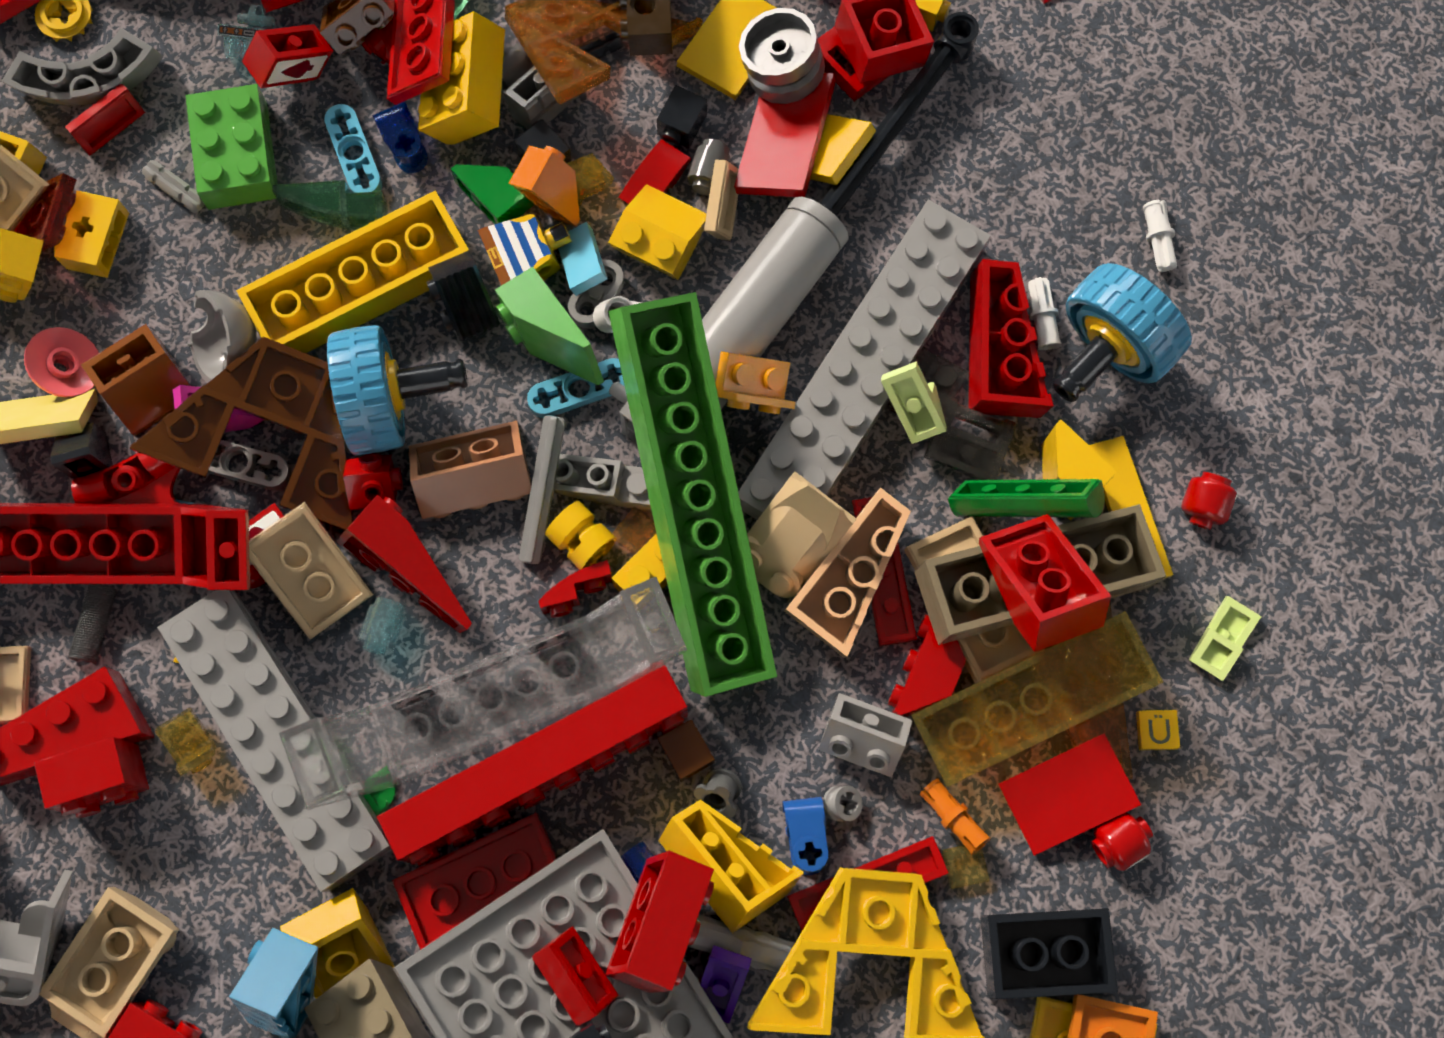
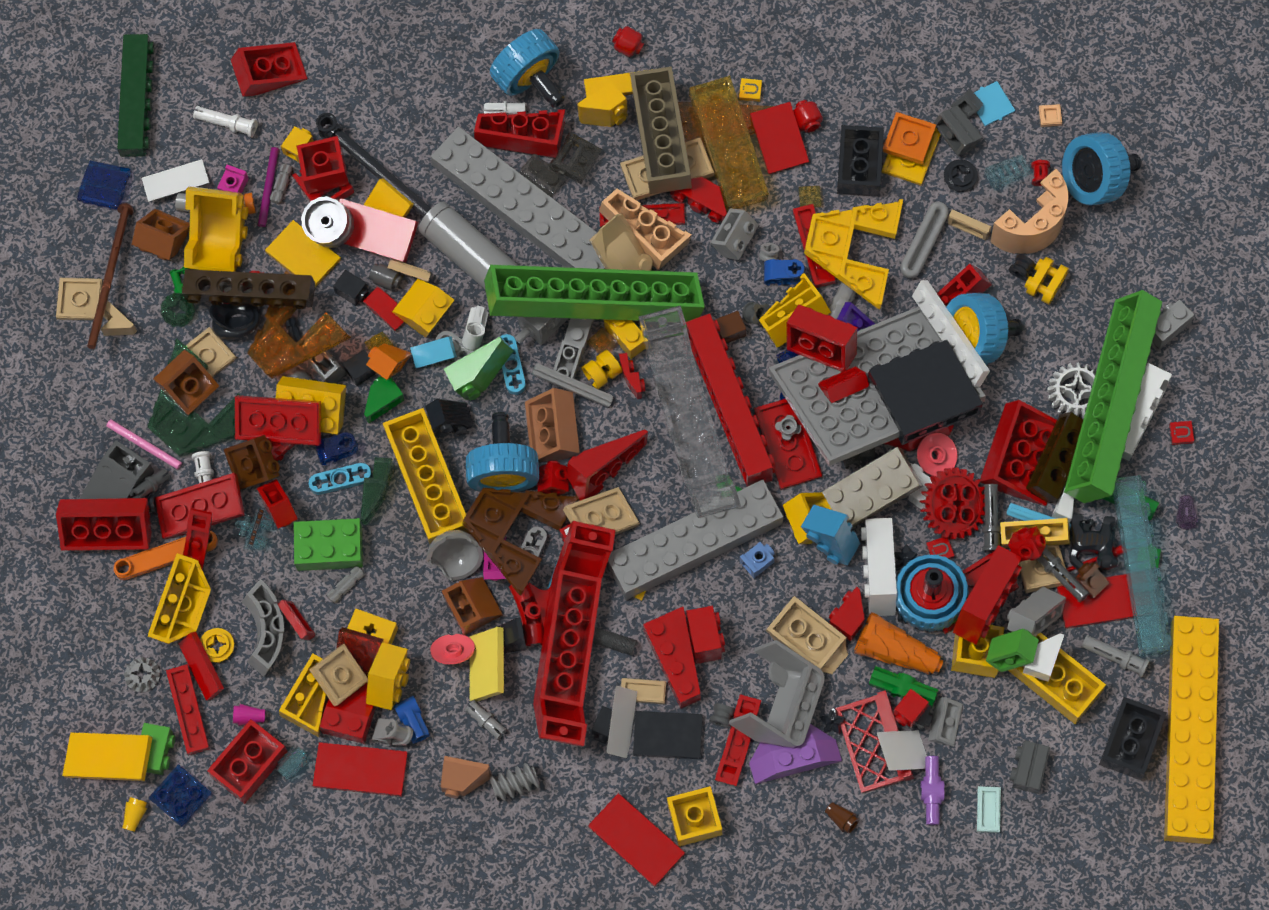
camera: 75 degrees left, 5 degrees down
clear yellow bracket [155,707,216,776] -> none
clear light blue brick [357,597,406,656] -> none
torso [478,214,572,286] -> none
light orange bracket [716,351,796,414] -> none
yellowish green slope [881,361,947,444] -> none
orange pin [920,778,991,855] -> none
green brick [948,479,1105,518] -> none
red slope [979,514,1111,652] -> none
white axle [1143,200,1177,272] -> none
yellowish green slope [1189,596,1262,681] -> none
none -> medium blue brick [740,542,775,578]
none -> light grey plate [775,415,801,441]

